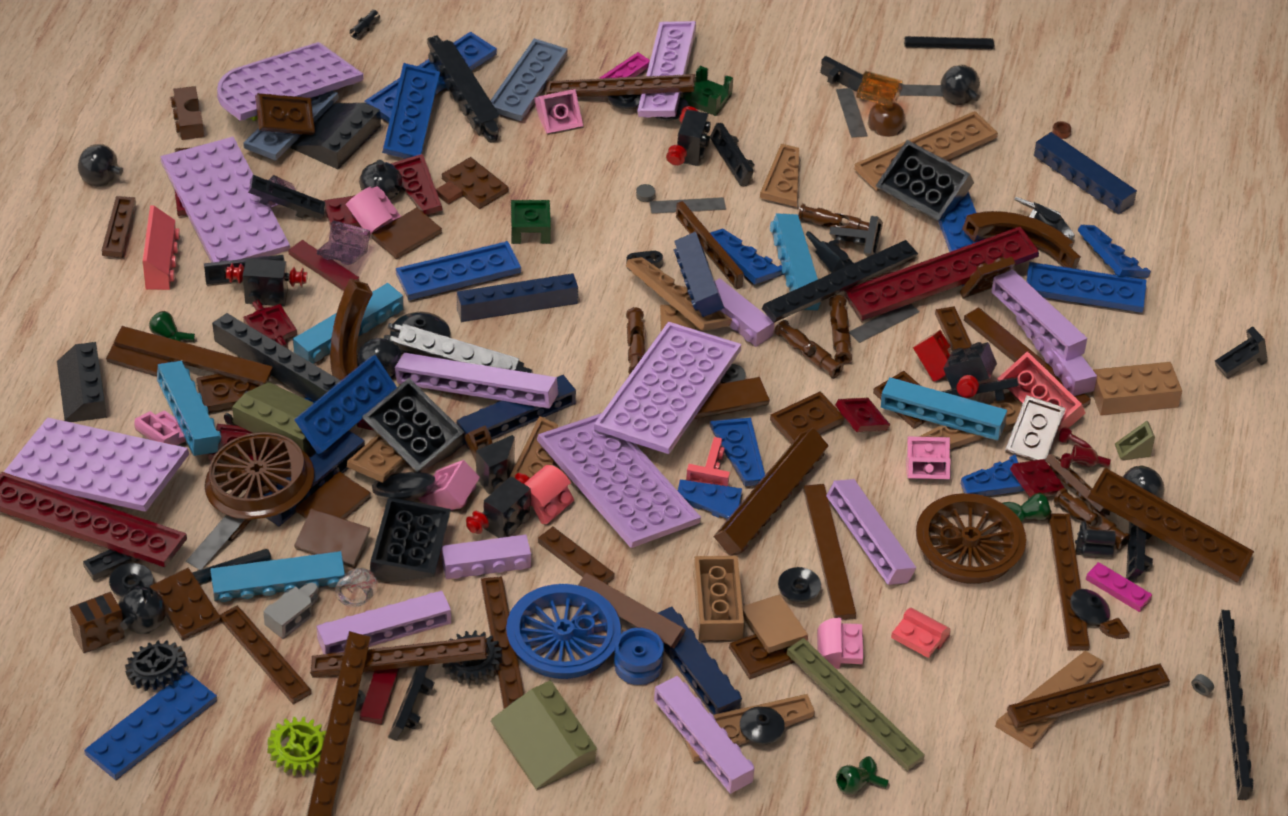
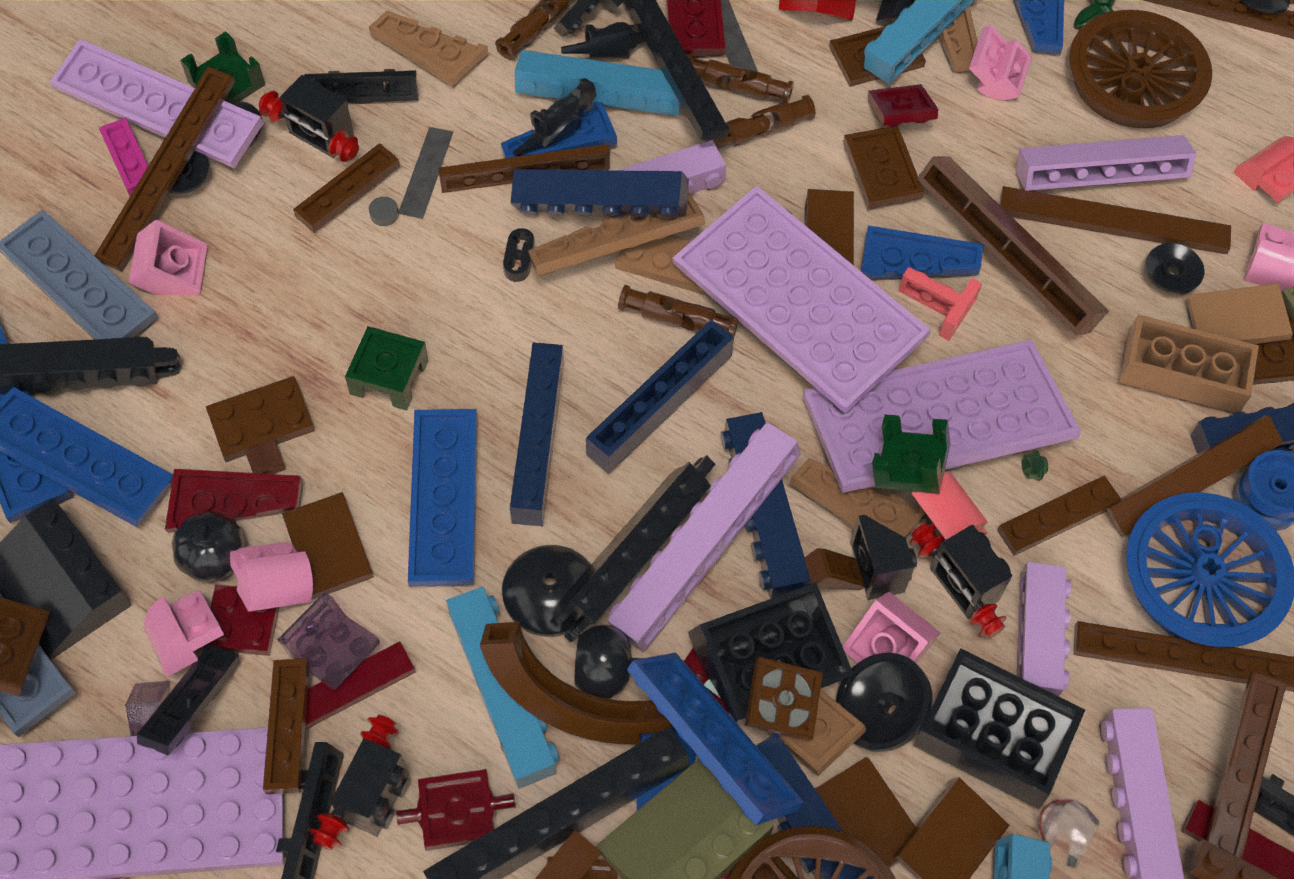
camera: 70 degrees left, 15 degrees up
black gear [442,630,503,685] -> none
blue wing [678,479,742,519] -> none
none -> bright pink brick [144,589,224,677]
none -> reddish brown plate [263,658,310,794]
none -> reddish brown plate [293,143,400,232]
none -> black animal [513,78,597,157]
none -> dark blue brick [586,320,734,474]
none -> reddish brown piece [745,657,823,741]
none -> dark green panel [872,414,951,494]
none -> clear green plate [1022,450,1048,481]

